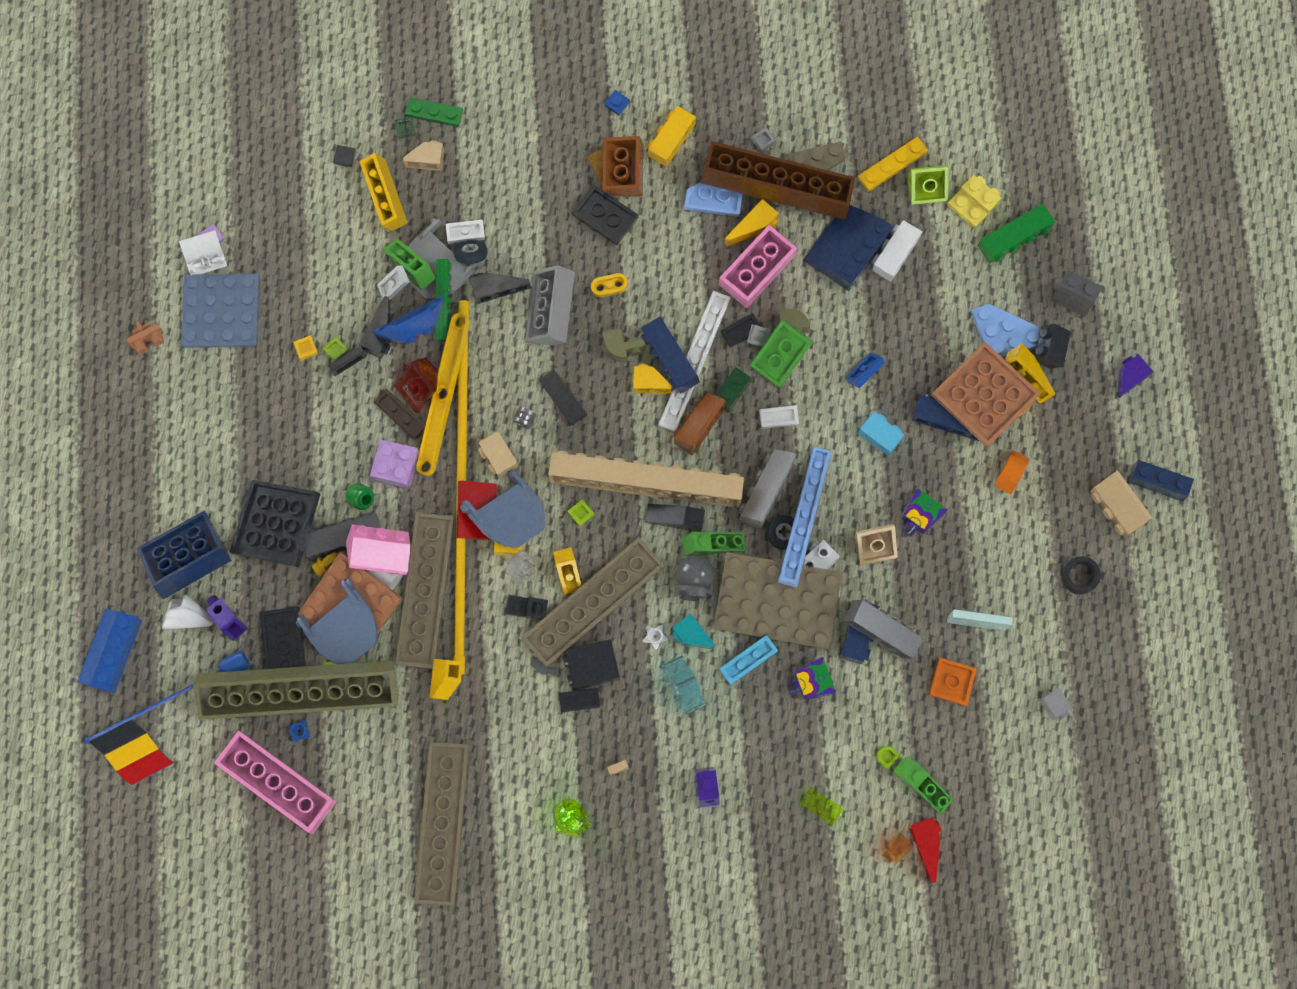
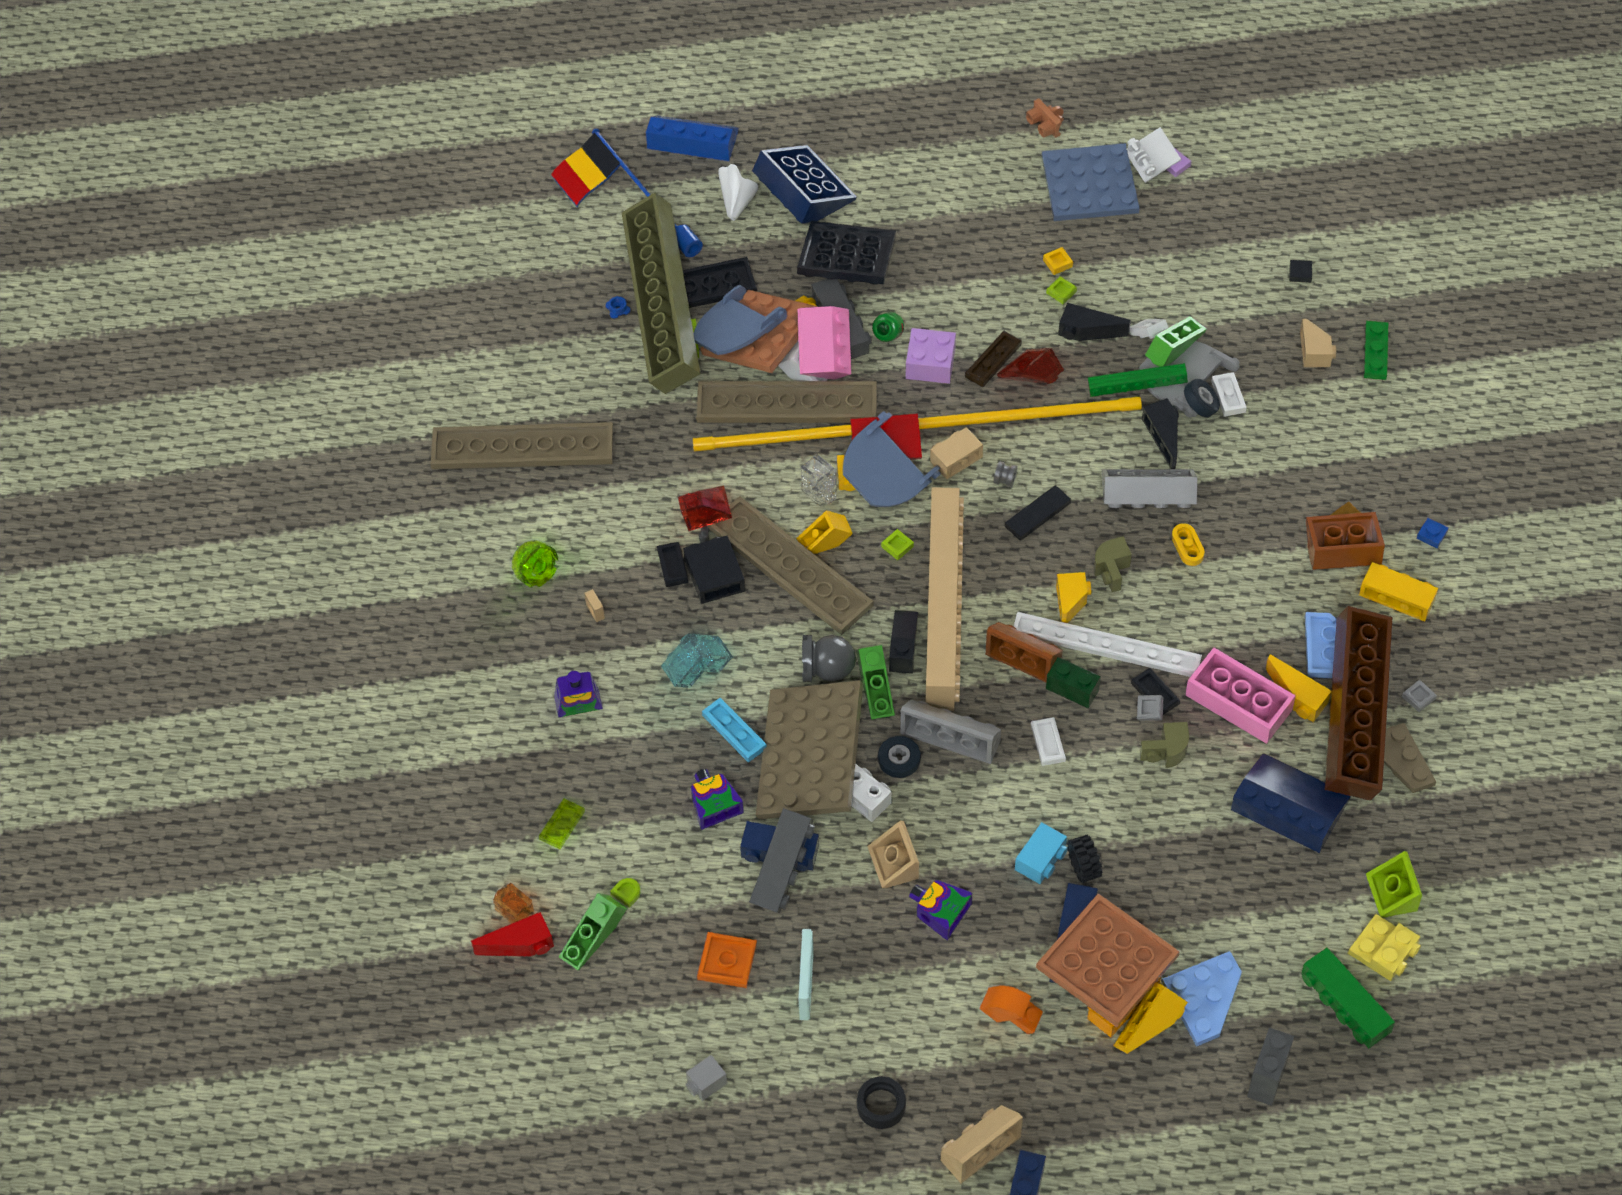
camera: 85 degrees right, 20 degrees down
dark purple torso [206,595,248,641] -> none
bright pink brick [214,730,337,834] -> none
black tile [328,346,366,376] -> none
yellow brick [359,153,408,231] -> none
blue wedge [374,296,444,345] -> none
clear green tile [394,116,416,139] -> none
yellow beam [416,313,470,476] -> none
yellow slope [429,659,463,700] -> none
black slope [505,595,548,619] -> none
black plate [572,185,639,246] -> none
dark blue brick [641,316,700,394] -> none
white plate [643,625,668,649] -> none
teal slope [671,614,715,649] -> none
bright green tile [750,319,813,388] -> none
light blue tile [778,447,832,587] -> none
blue plate [845,352,885,388] -> none
yellow plate [858,136,929,192] -> none
white brick [872,220,922,282] -> none
black brick [1035,323,1071,369] -> none
dark purple slope [1117,354,1153,398] -> none
none -> clear red slope [678,485,732,532]
none -> black tyre [1067,834,1102,883]

